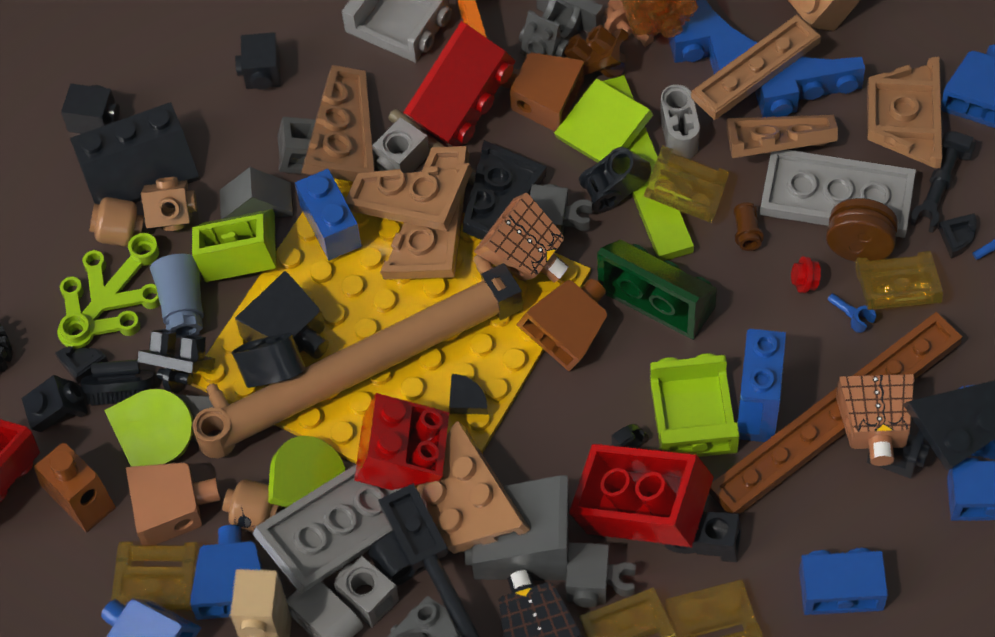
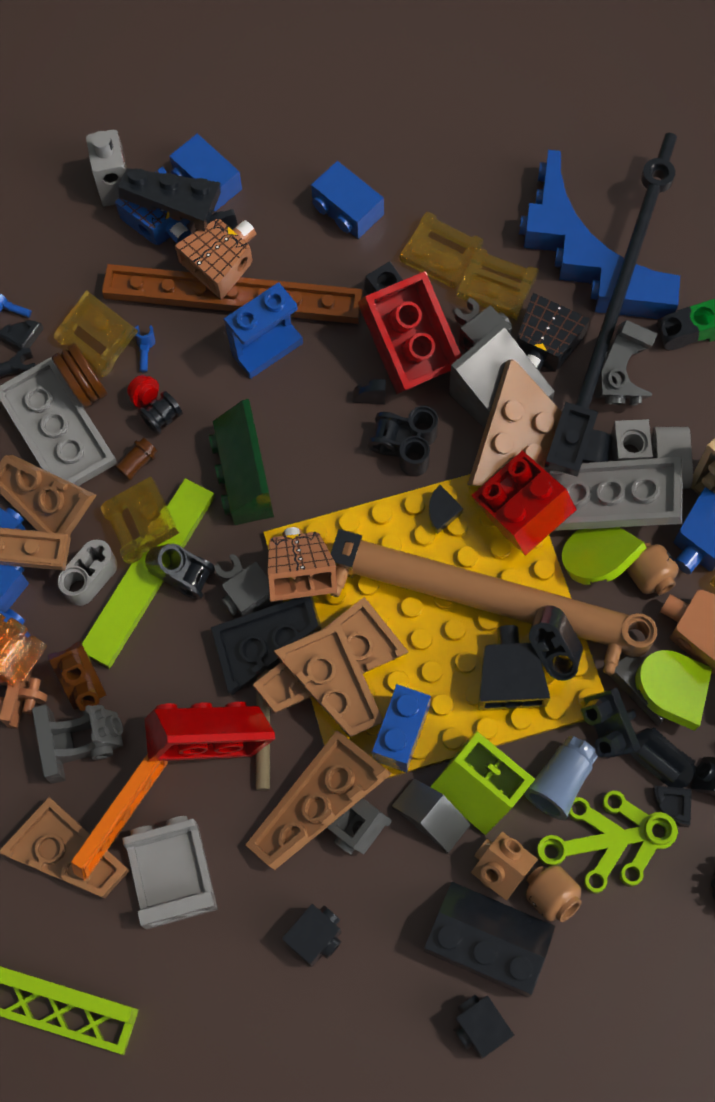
camera: 135 degrees left, 10 degrees up
light grey brick [372,117,429,173] -> none
dark orange torso [500,53,585,131] -> none
dark orange torso [516,279,608,371] -> none
lime tile [554,78,653,163] -> none
lime panel [650,353,739,457] -> none
none -> black bush [138,391,183,435]
none -> black piece [367,406,438,477]

